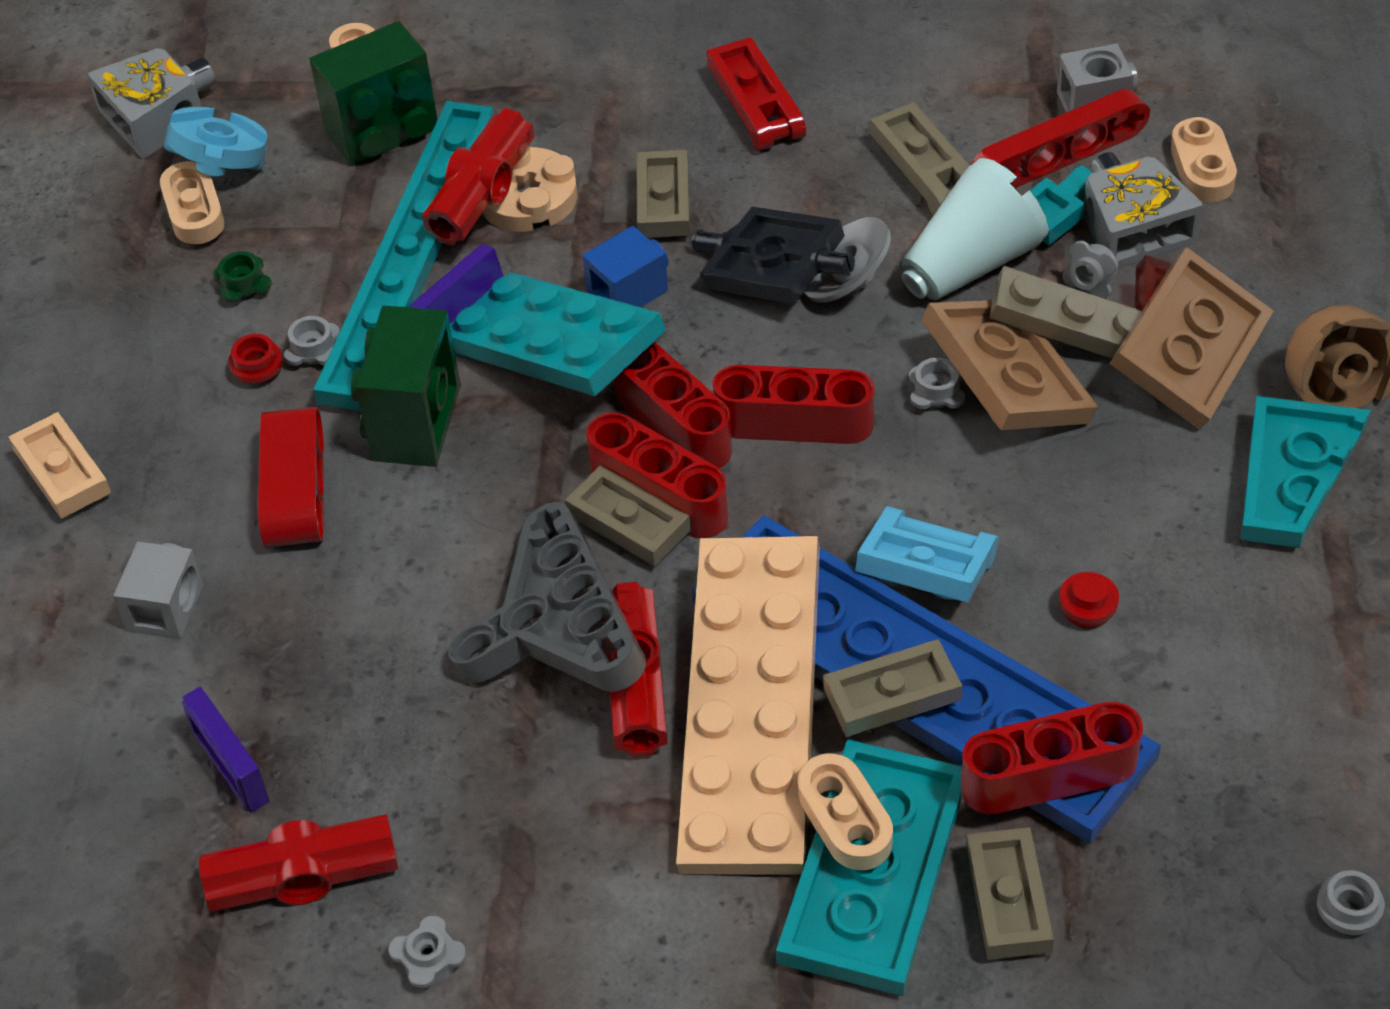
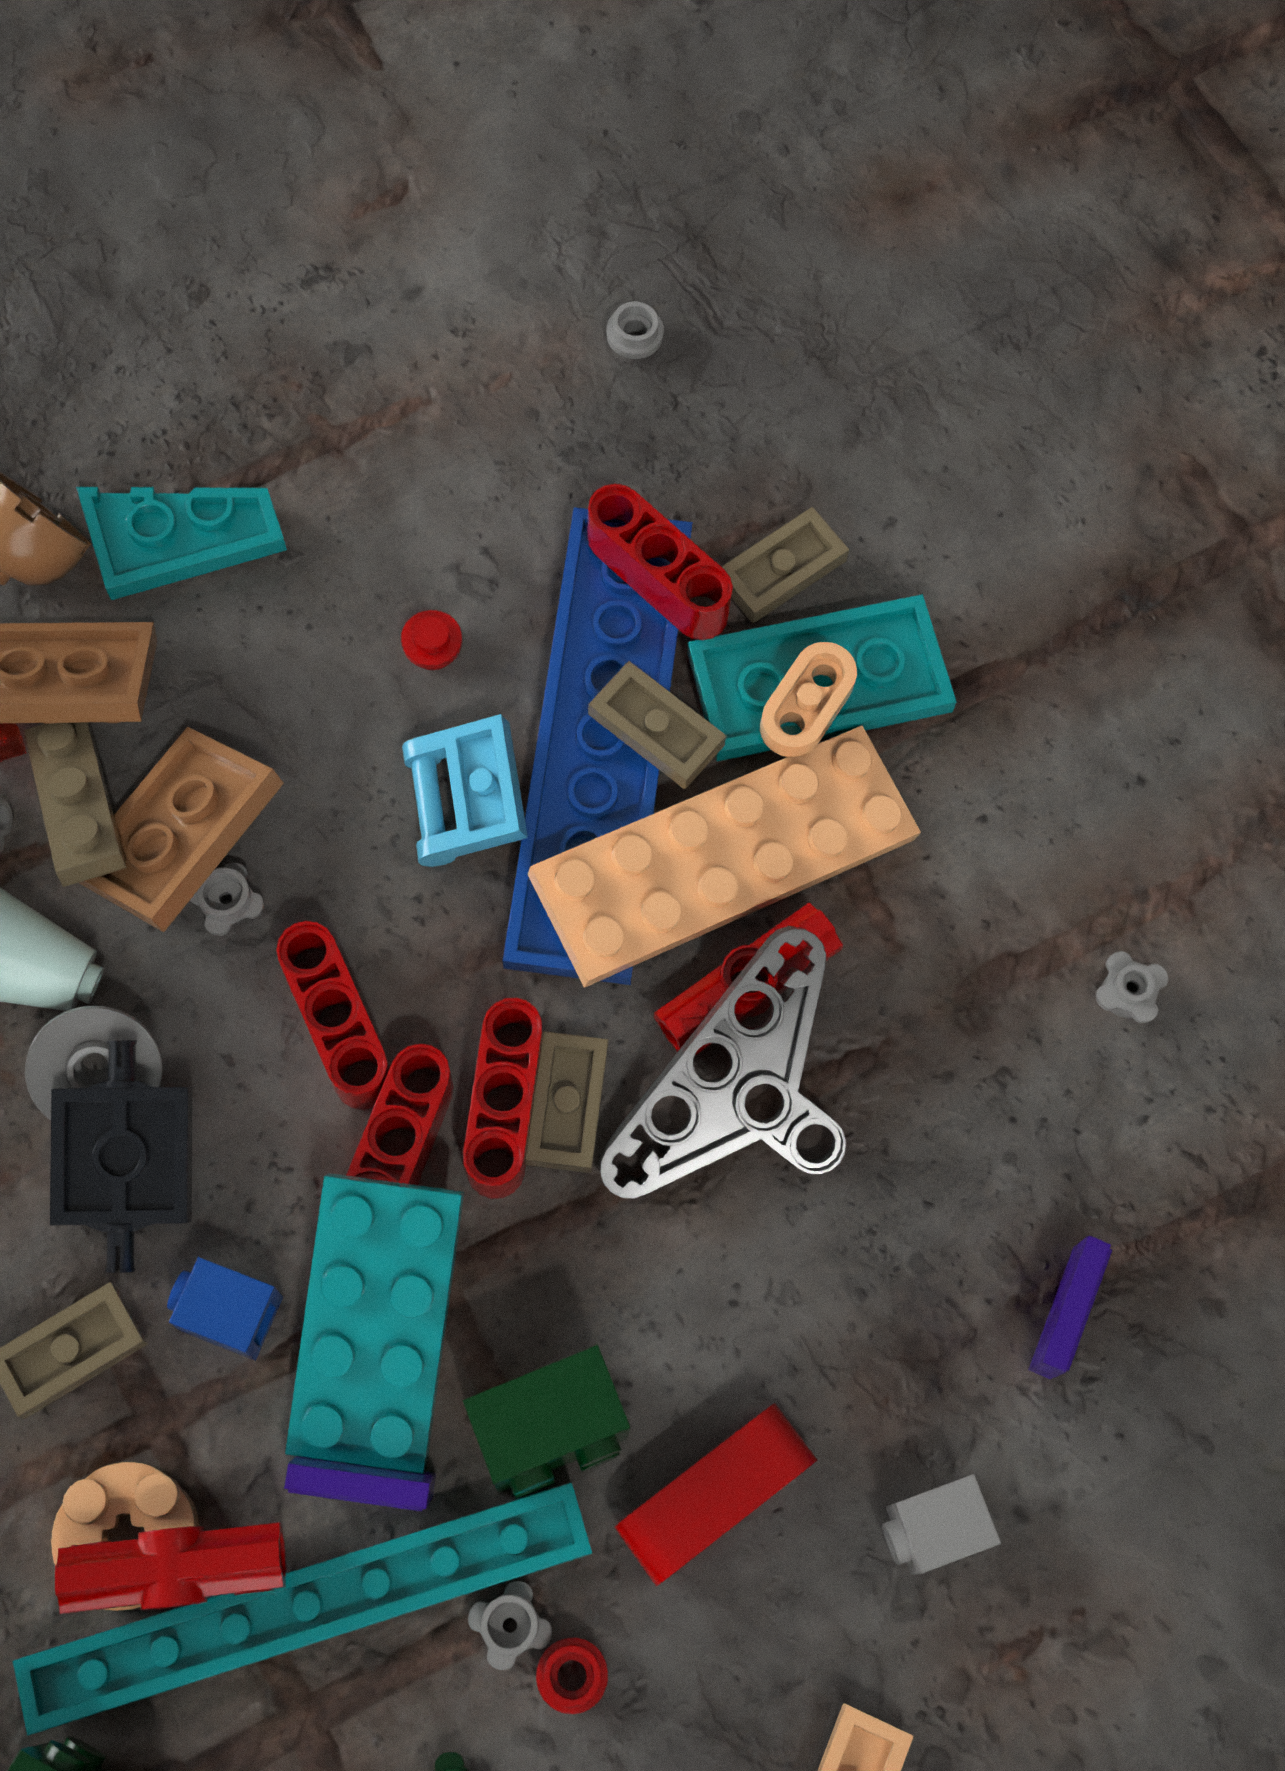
camera: 130 degrees left, 20 degrees up
red piece [198,814,399,912] -> none

